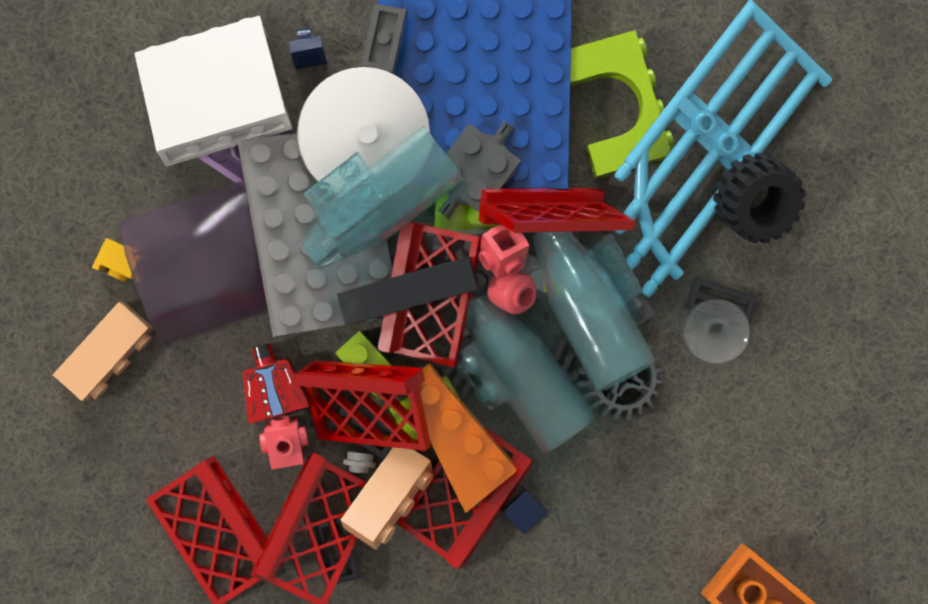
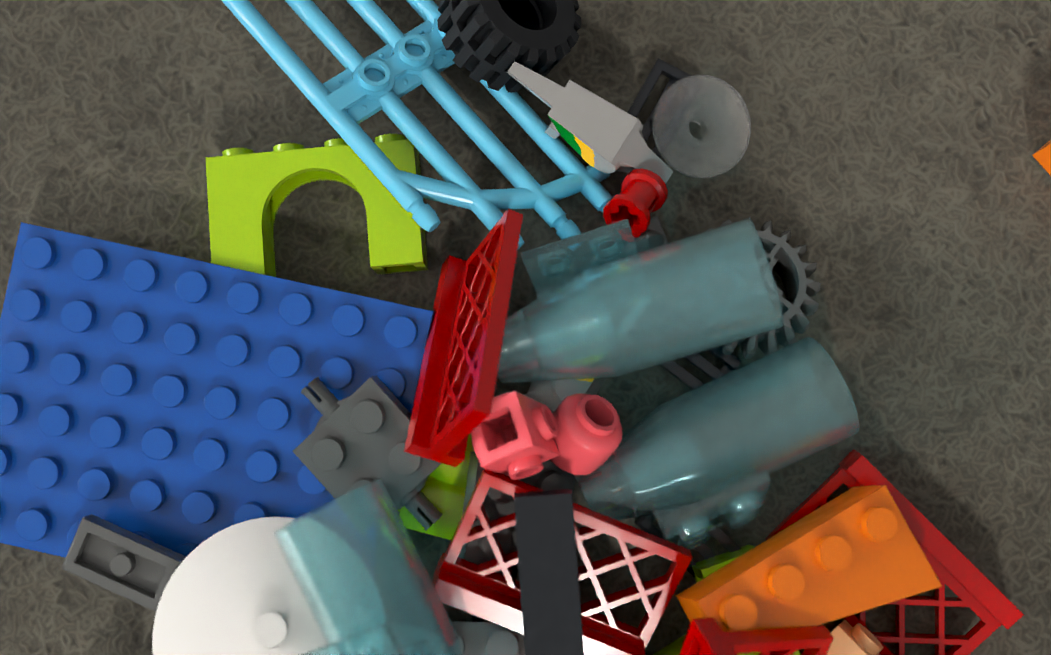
camera: 70 degrees left, 5 degrees down
dark blue slope [502,488,548,534] -> none
none -> light grey animal [507,61,673,184]
none -> red bush [603,168,668,238]

